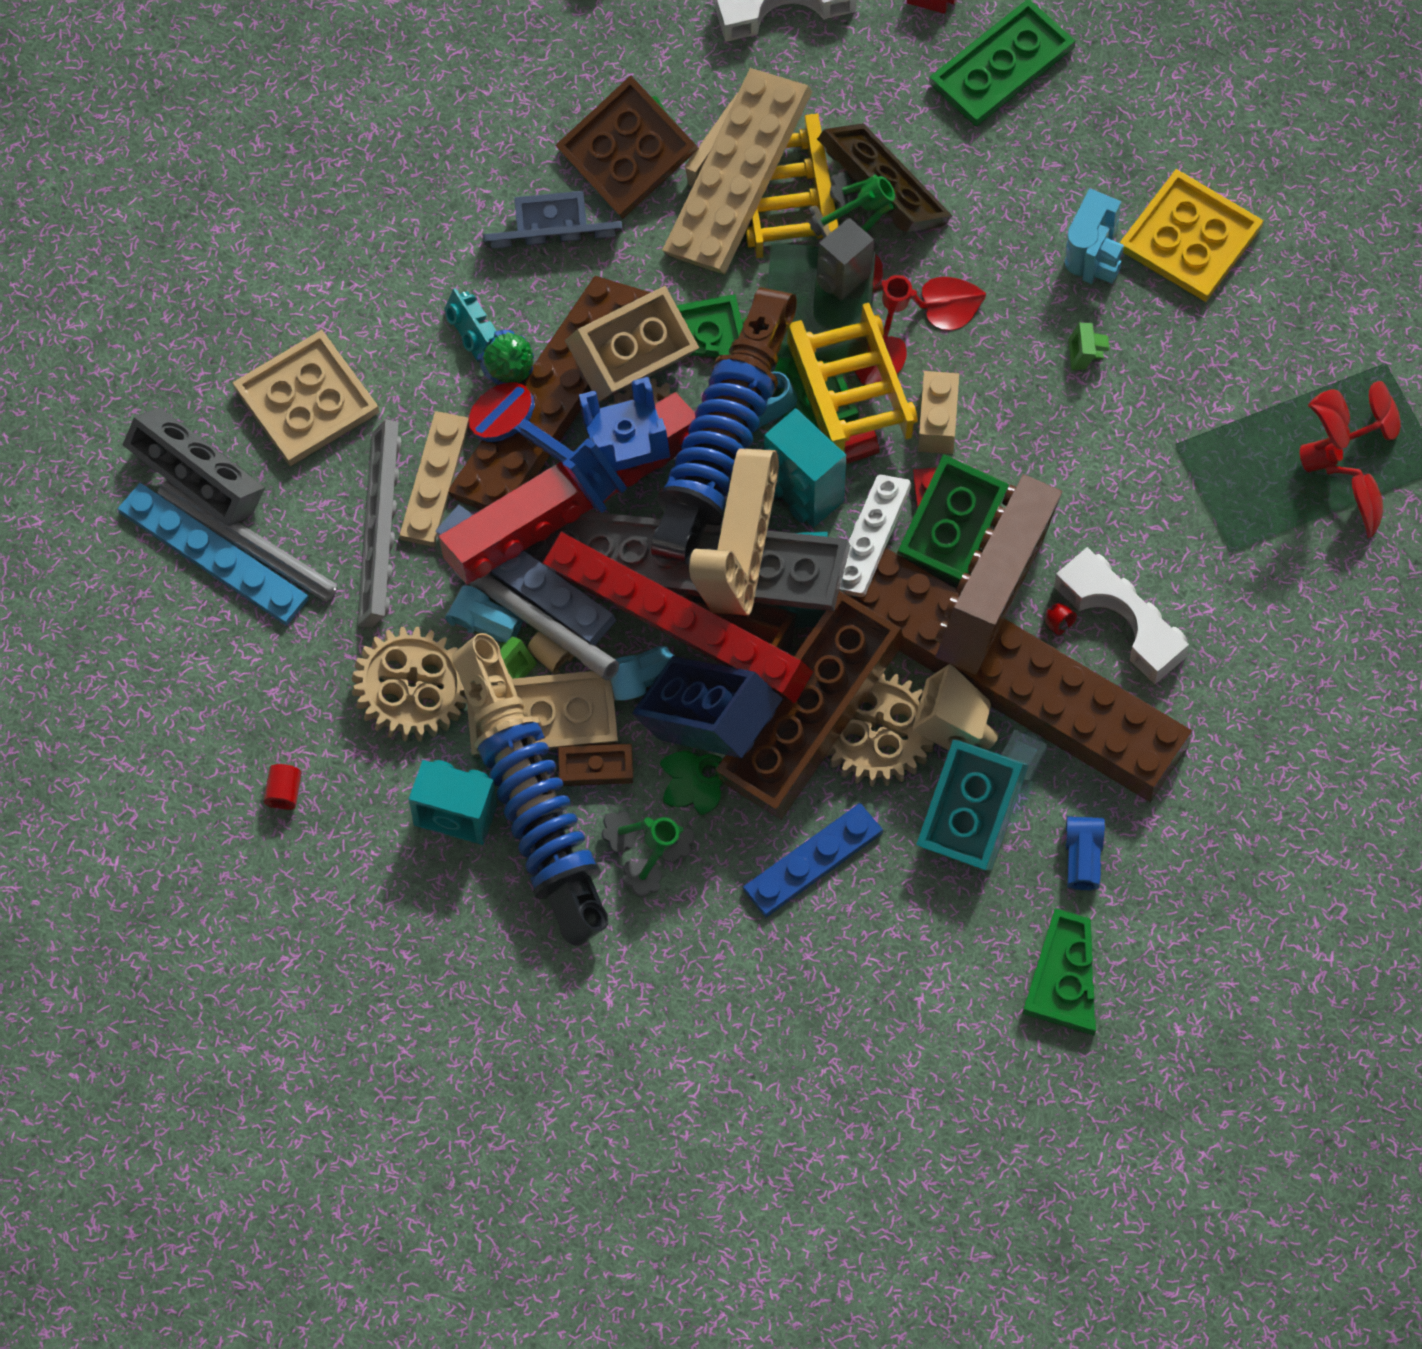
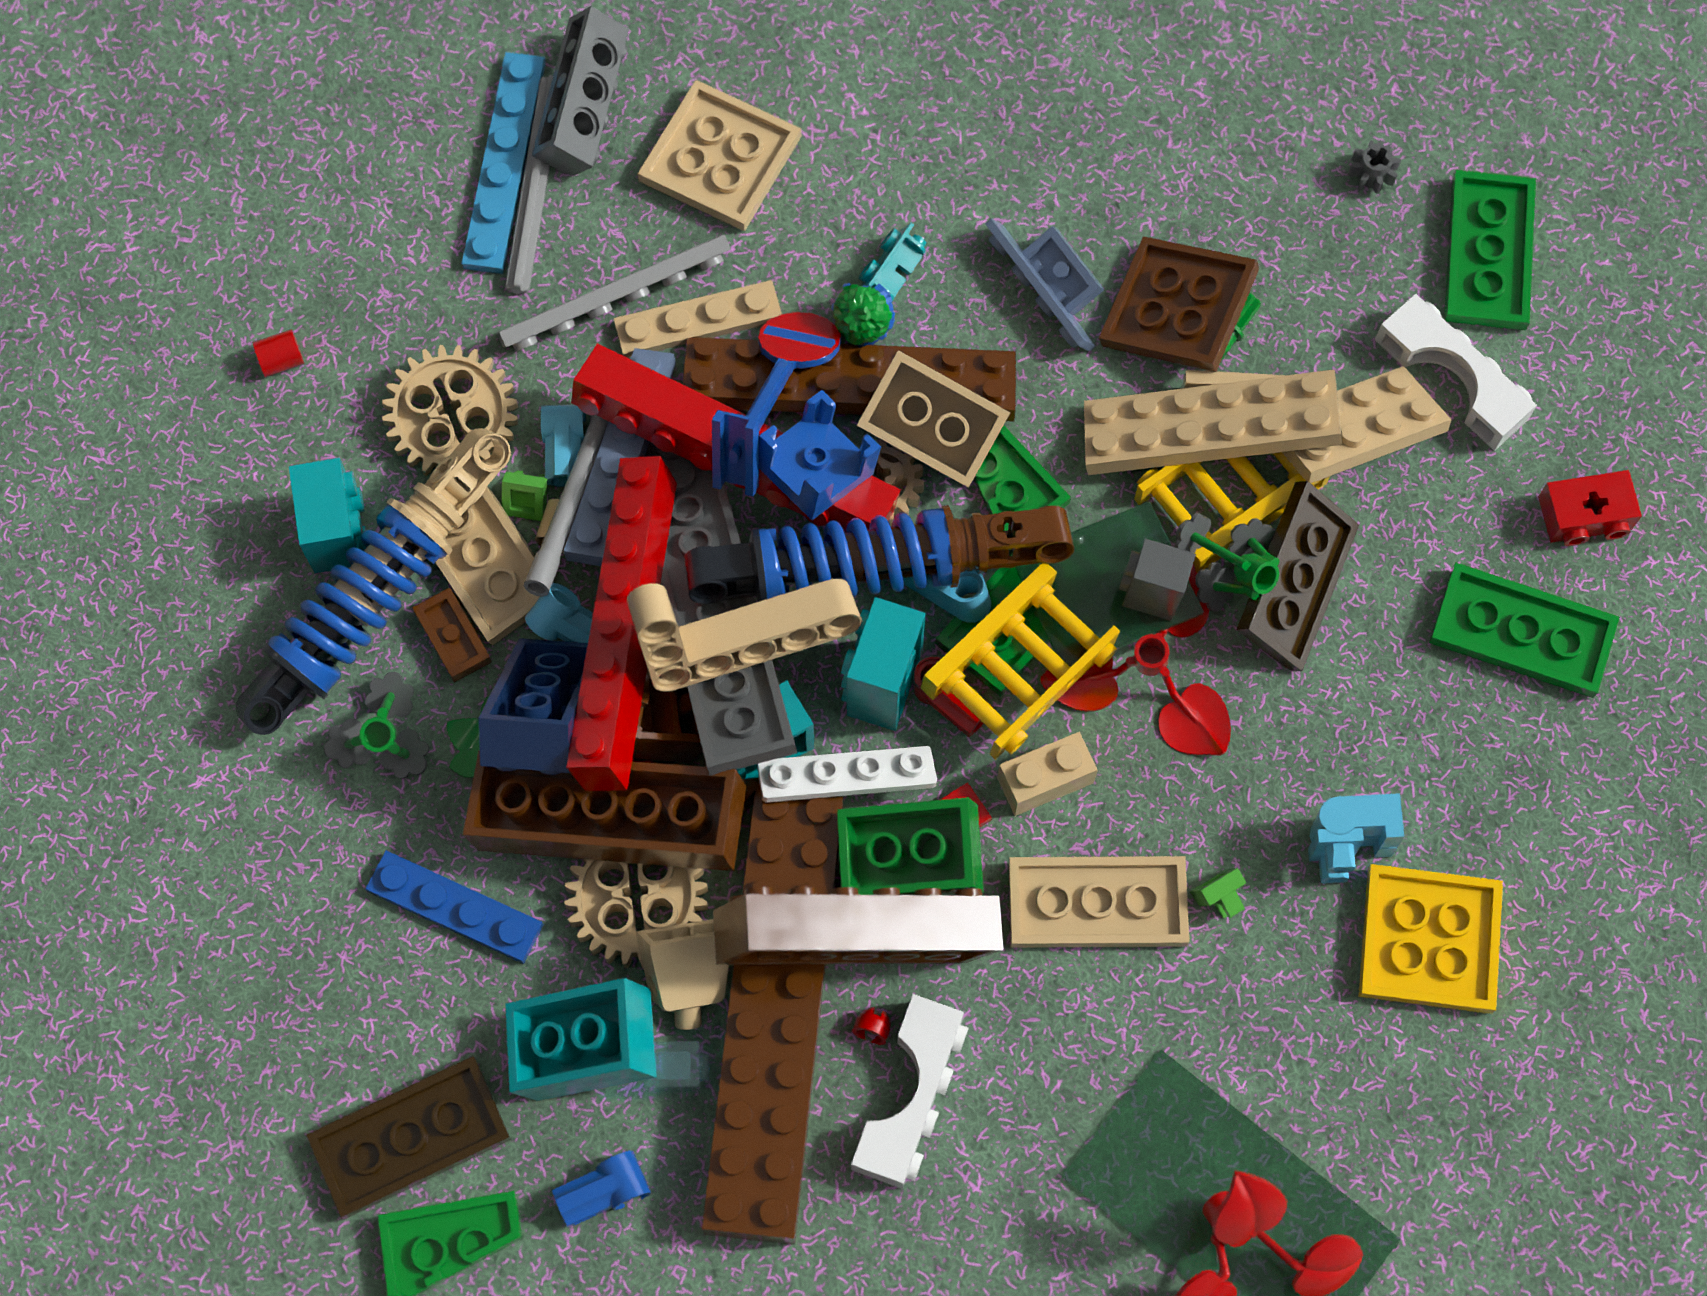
camera: 60 degrees right, 5 degrees up
none -> dark brown plate [306,1056,512,1220]
none -> tan plate [1009,856,1189,948]
none -> tan plate [1282,366,1451,483]

